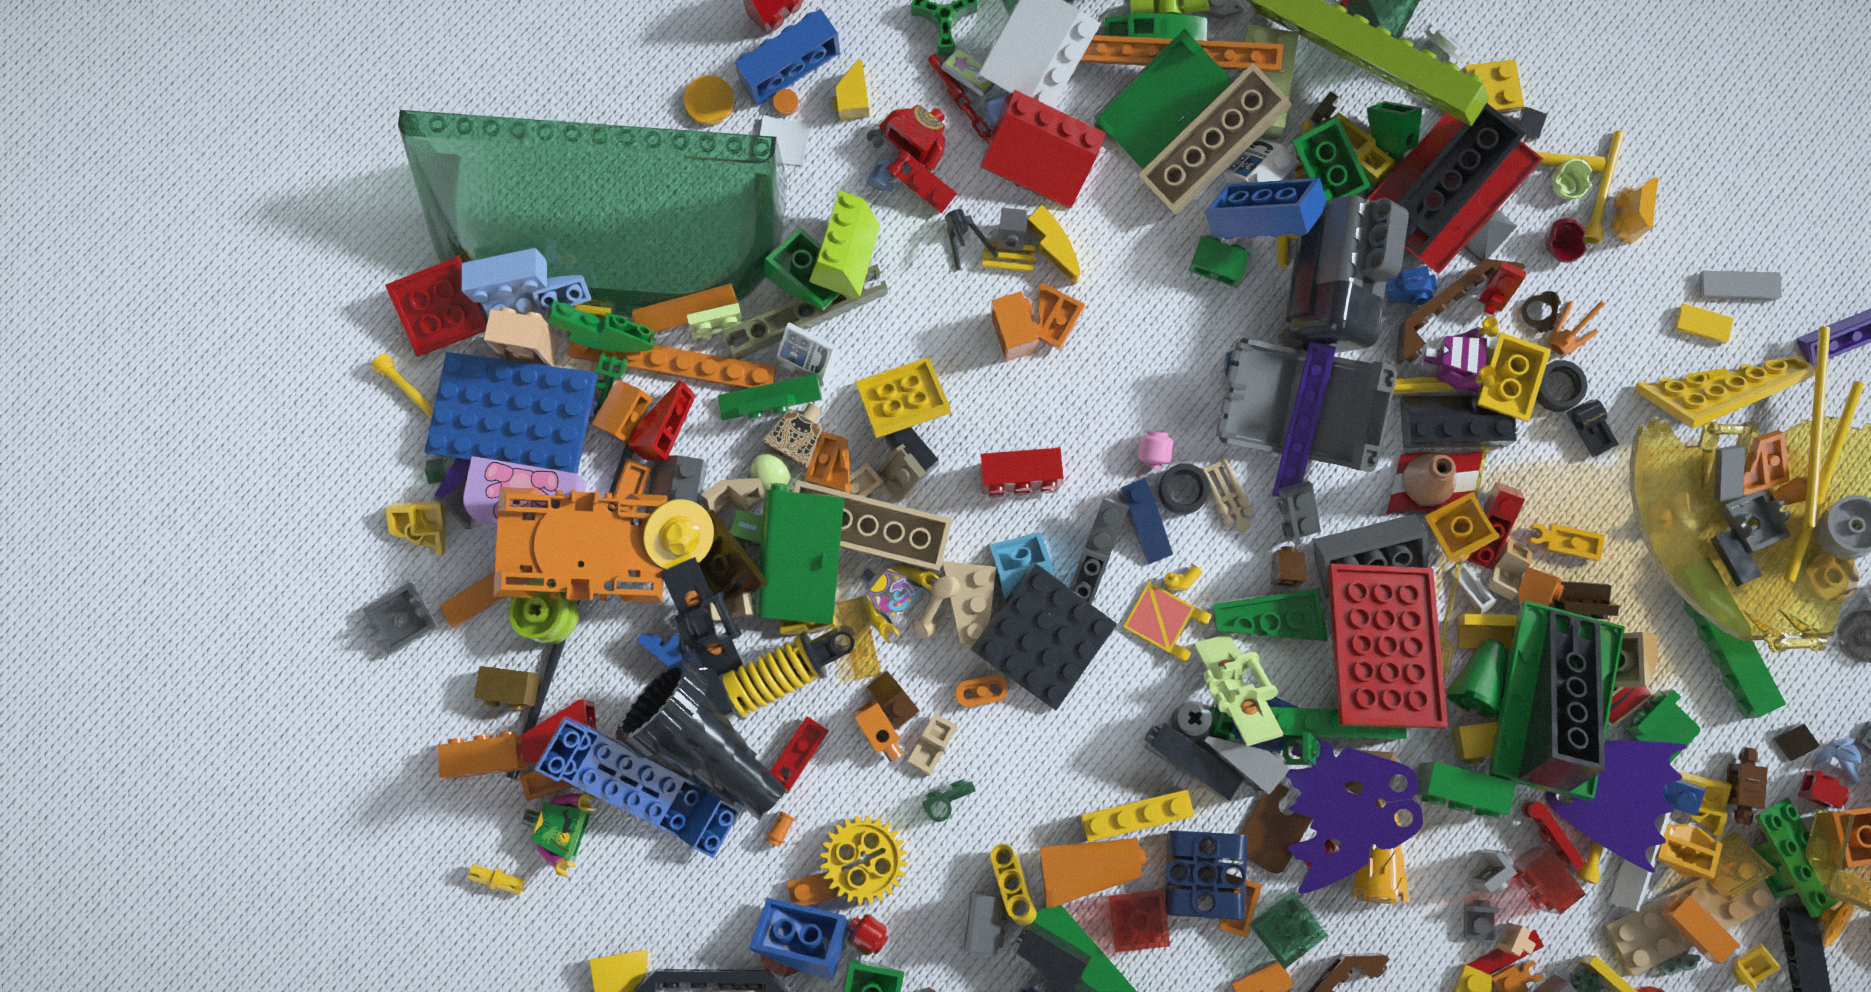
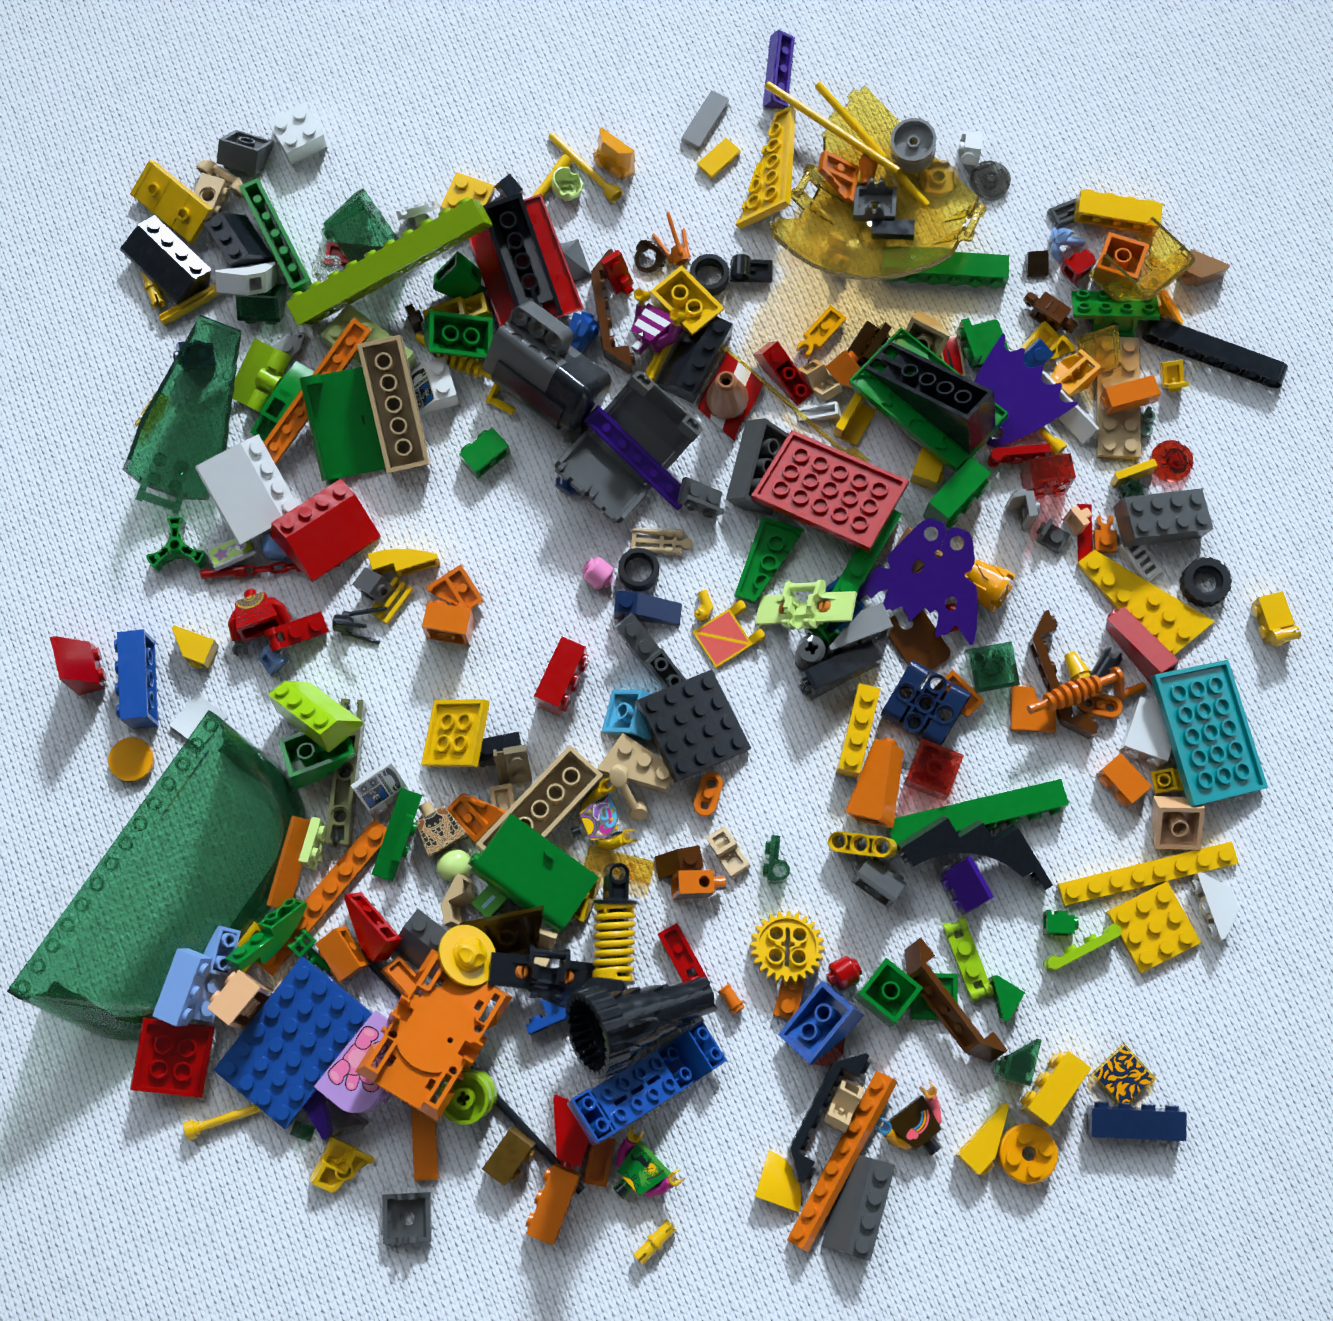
camera: 65 degrees left, 5 degrees down
orange tile [773,89,799,116] -> none
blue brick [1204,178,1328,239] -> none
reddish brown slope [1270,546,1308,588] -> none
green bracket [1282,732,1319,765] -> none
light orange slope [1424,492,1499,563] -> none
green cone [1446,639,1508,717] -> none
dark red hair [1545,218,1587,263] -> none
tile [1714,445,1745,502] -> none

